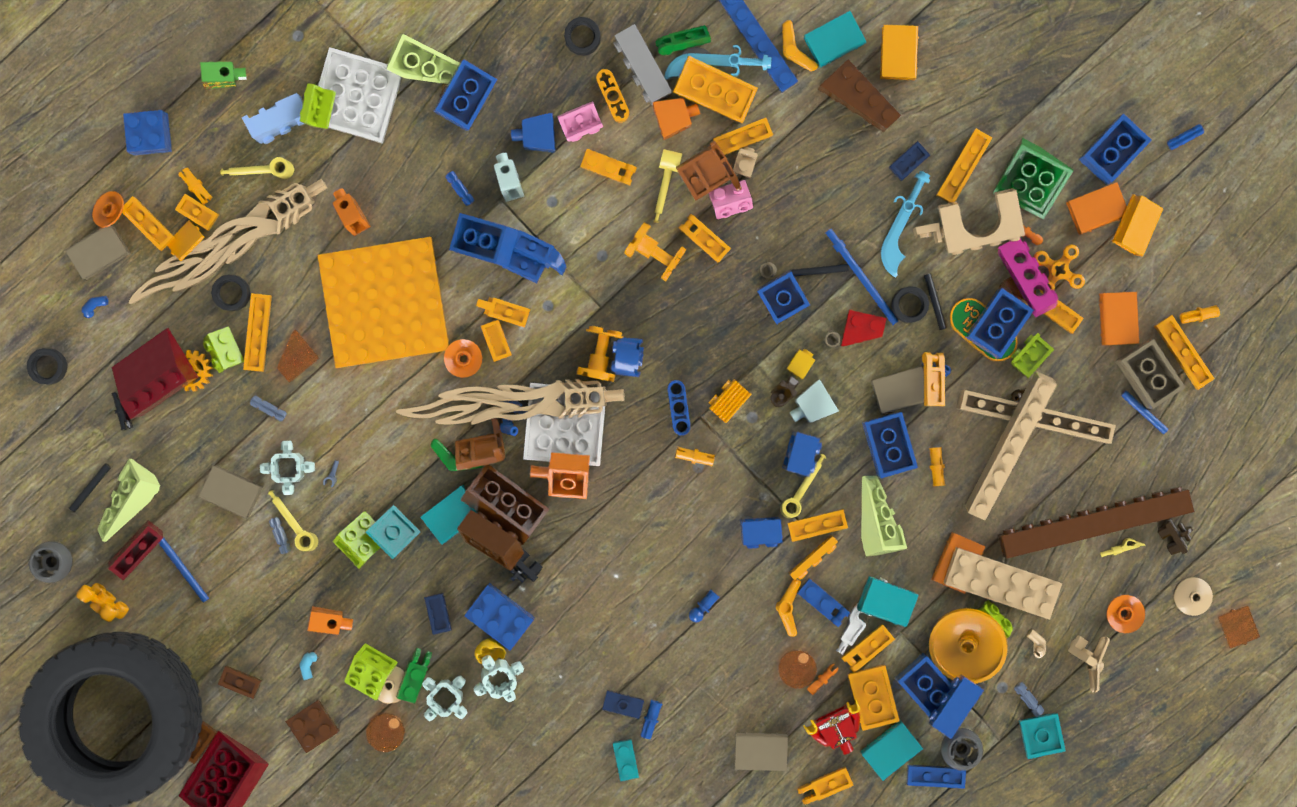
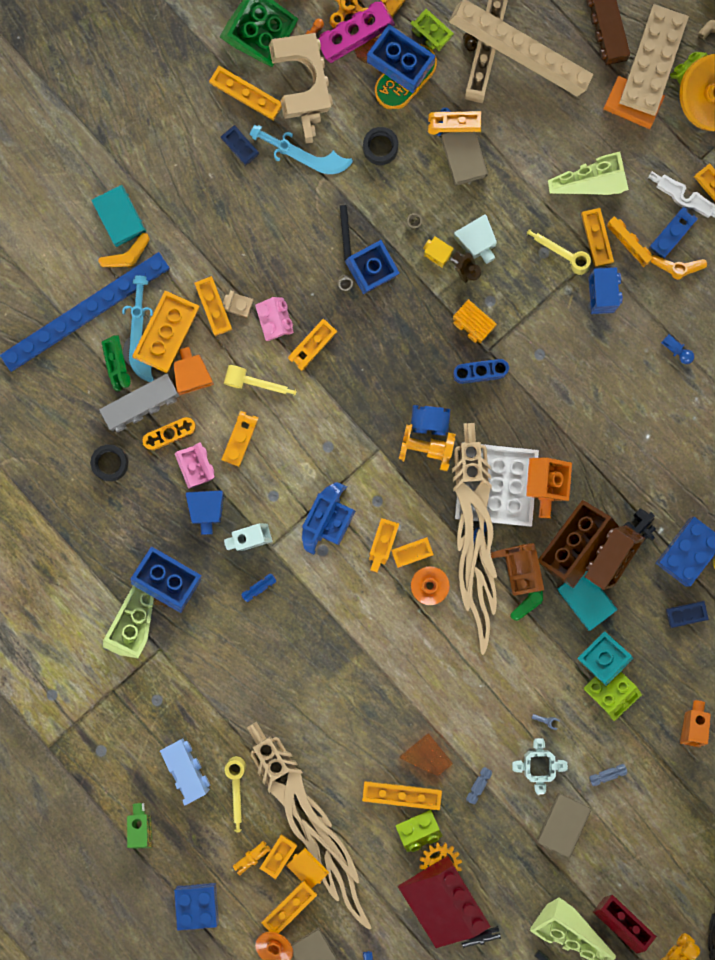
camera: 90 degrees left, 5 degrees down
blue bar [158,537,209,603] -> none
black tyre [211,274,251,311] -> none
light yellow piece [268,490,318,551] -> none
lime bracket [299,83,336,129] -> none
white plate [318,47,402,144] -> none
light orange plate [318,237,449,368] -> none
orange torso [332,188,371,236] -> none
blue brick [449,213,519,267] -> none
blue arm [500,418,518,436] -> none
light orange piece [624,222,687,281] -> none
light orange pin [675,446,715,467] -> none
dark orange piece [676,141,742,201] -> none
blue brick [782,431,822,476] -> none
reddish brown wedge [818,59,901,132] -> none
blue bar [825,228,899,325] -> none
red wing [841,310,887,347] -> none
teal piece [857,576,919,627] -> none
blue brick [862,412,918,478] -> none
light orange piece [880,25,919,80] -> none
black bar [924,273,947,330] -> none
light orange pin [929,447,945,486] -> none

